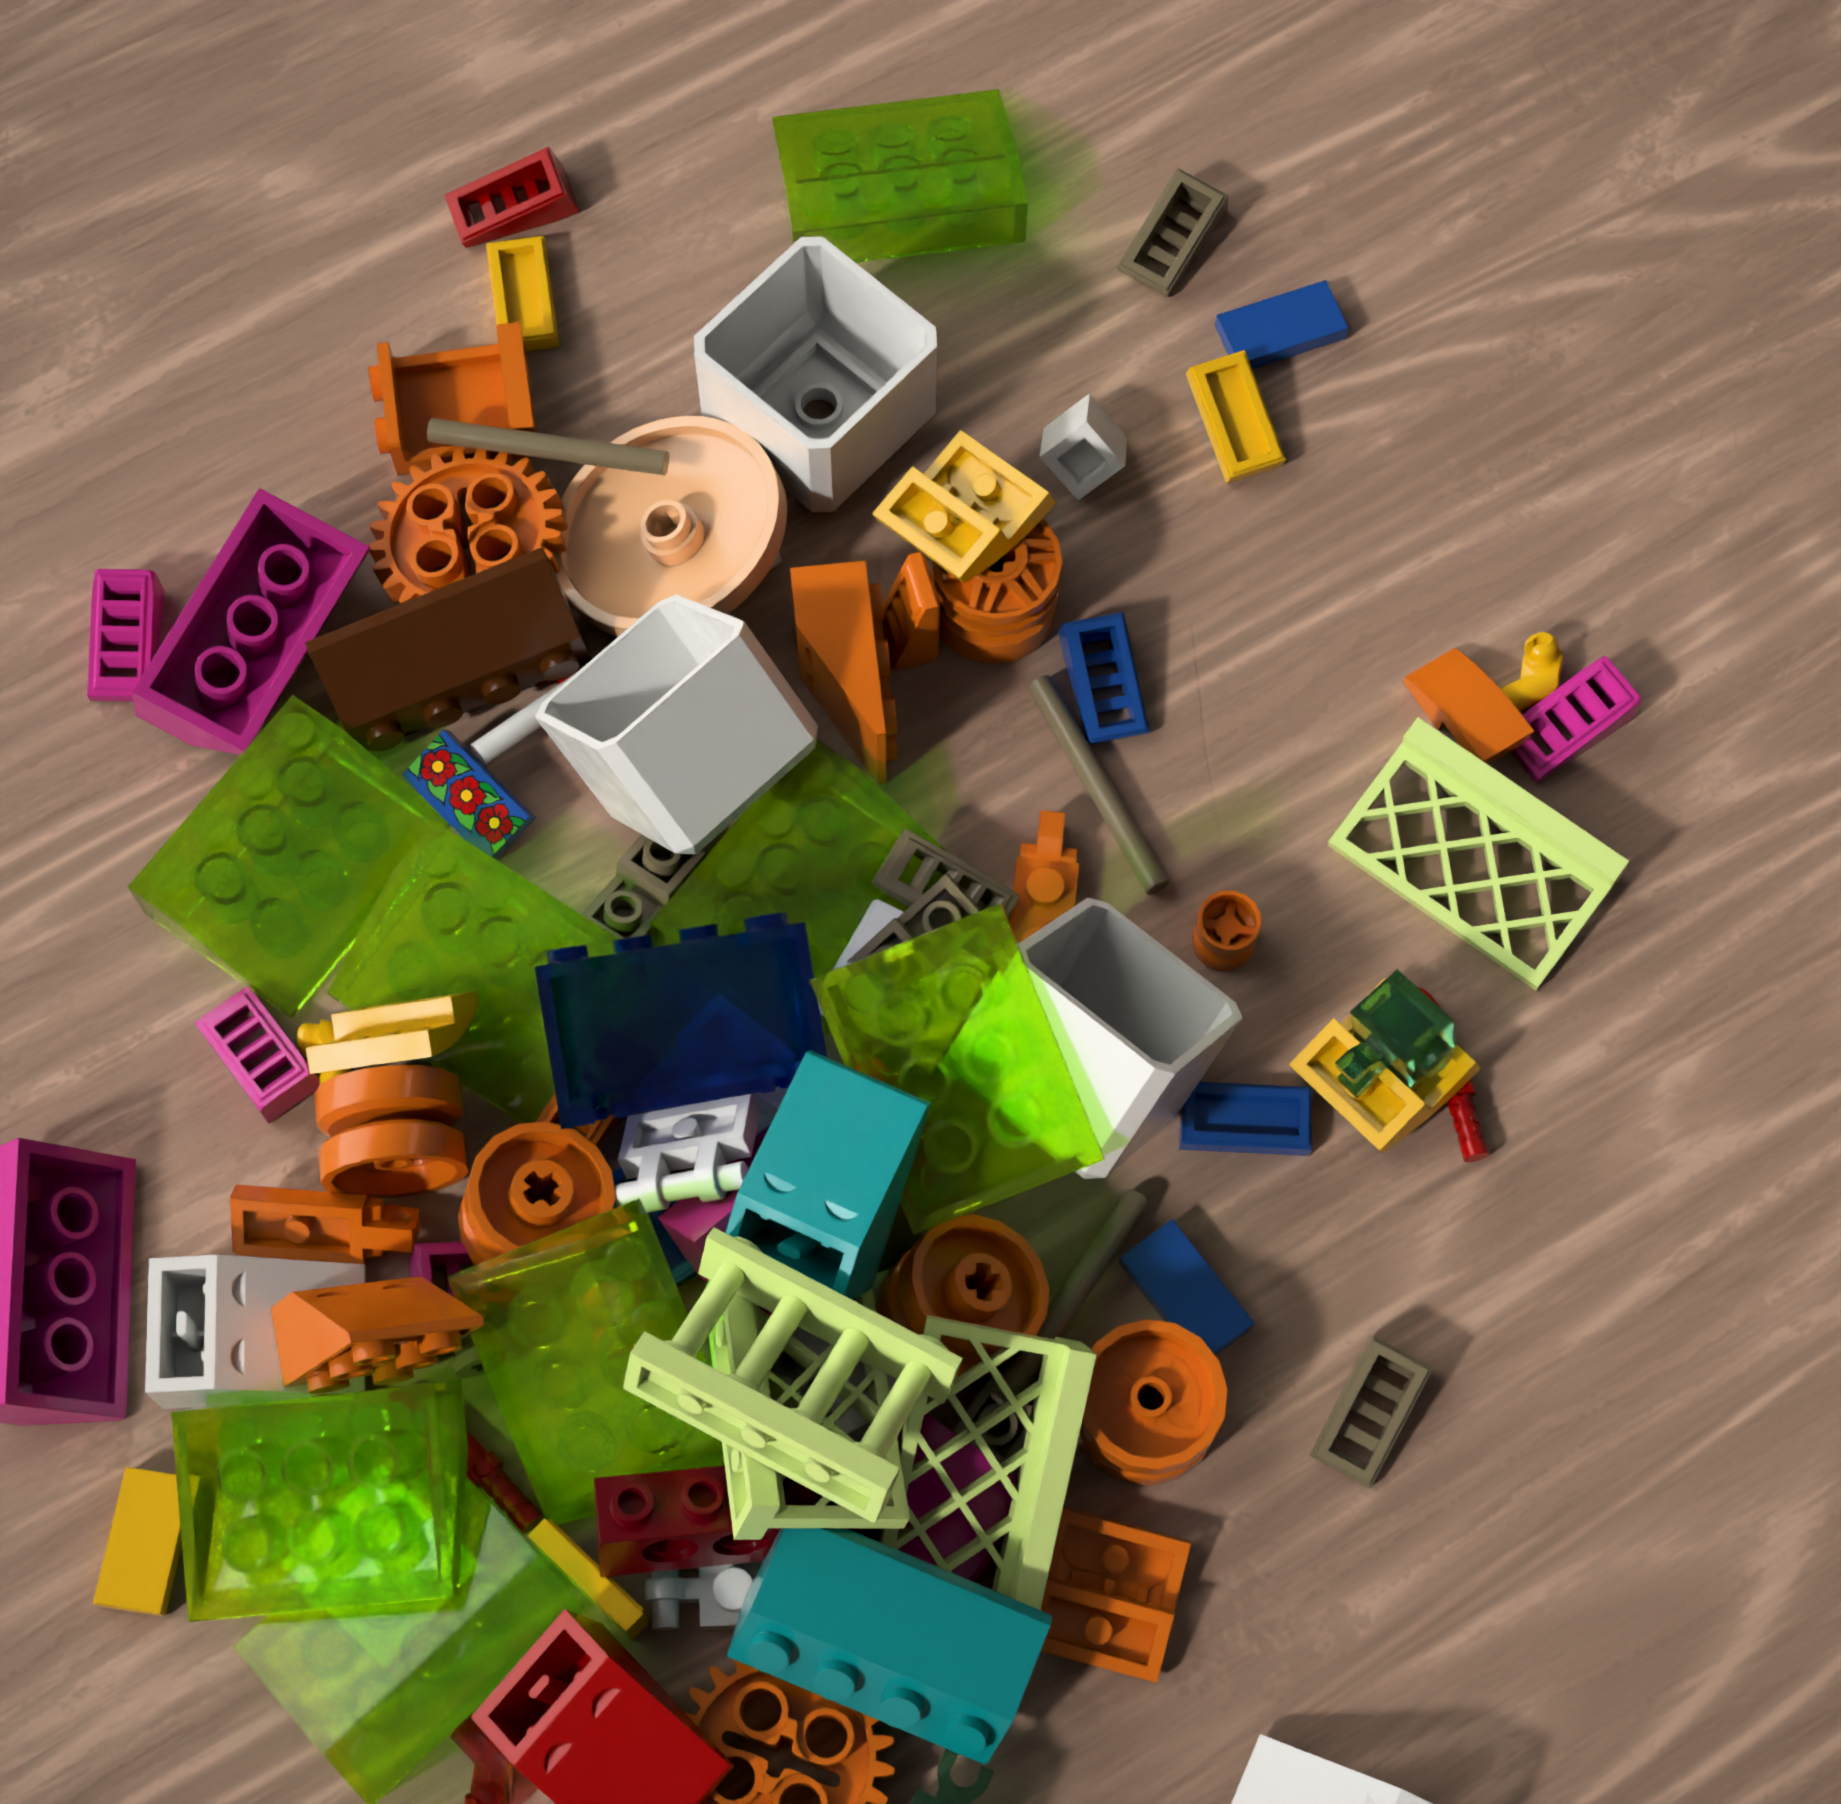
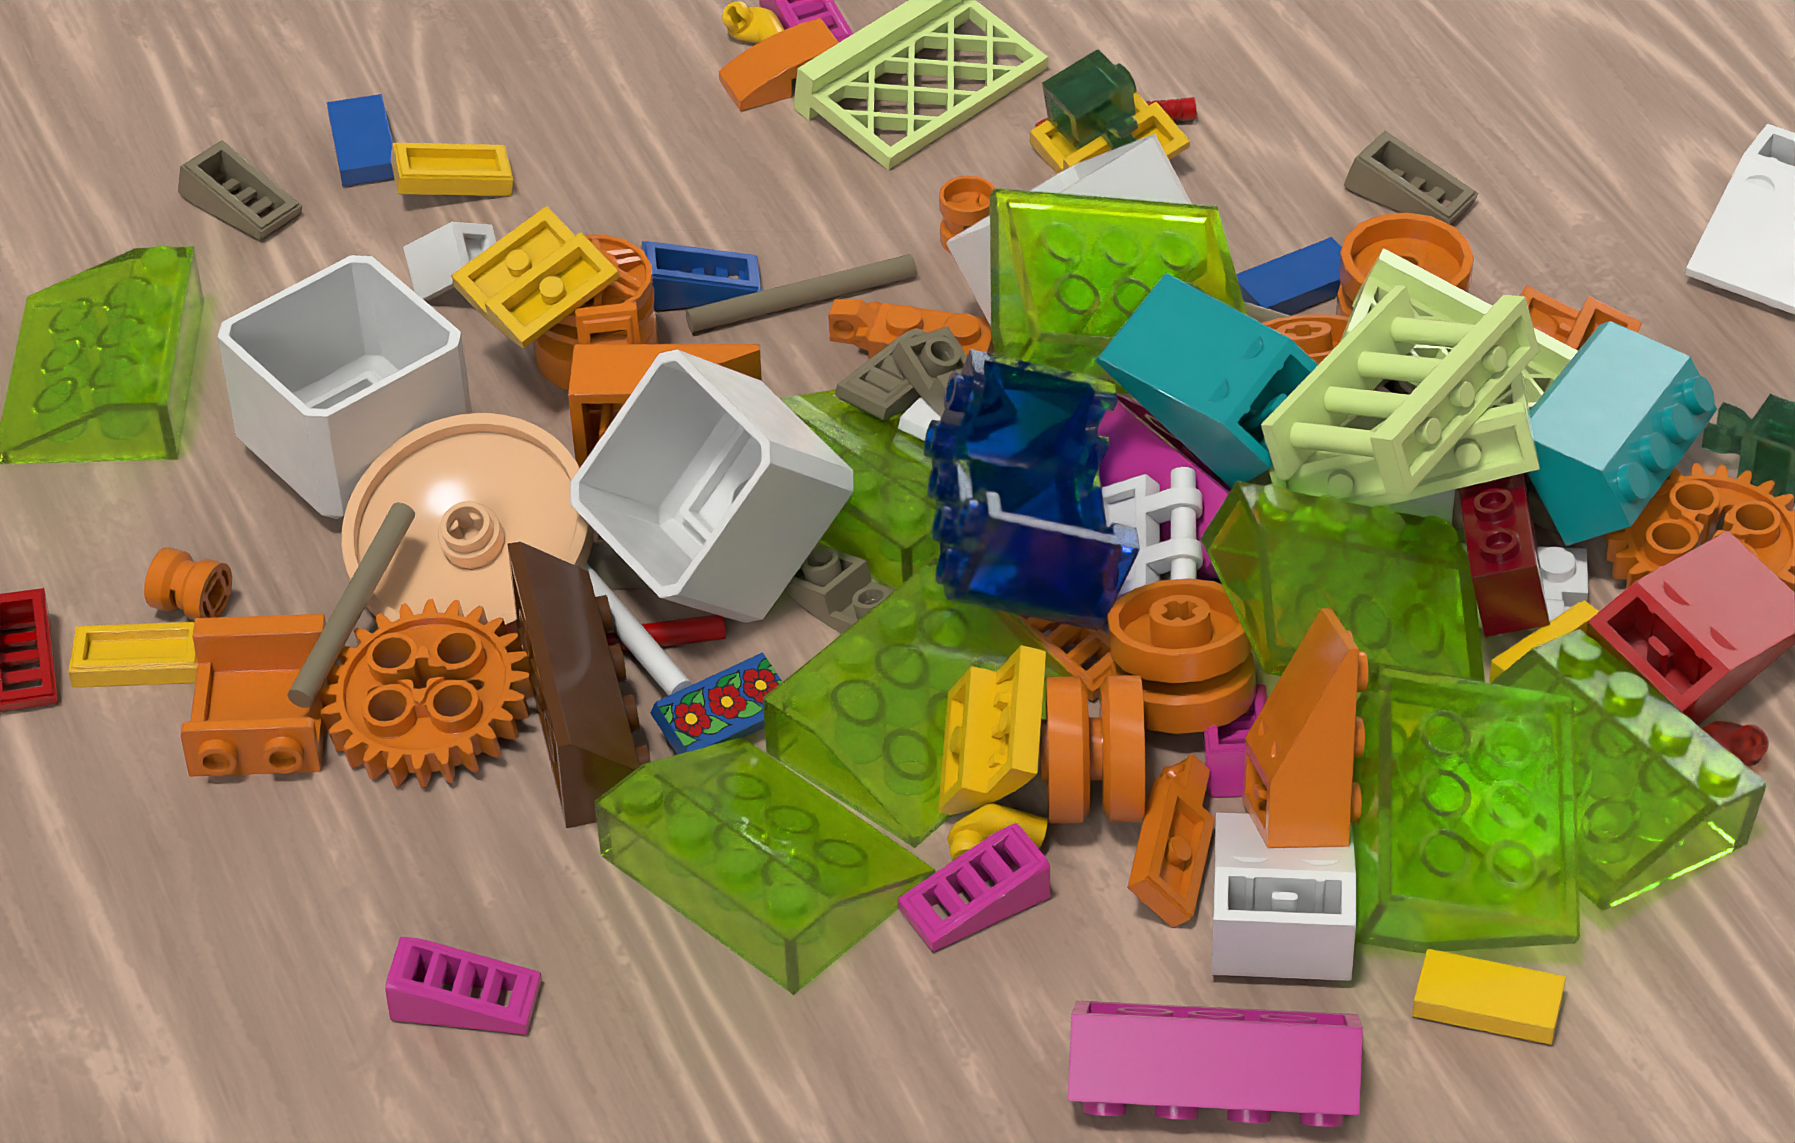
camera: 80 degrees left, 25 degrees down
dark pink slope [132,488,370,756] -> none
none -> orange wheel [144,547,232,620]

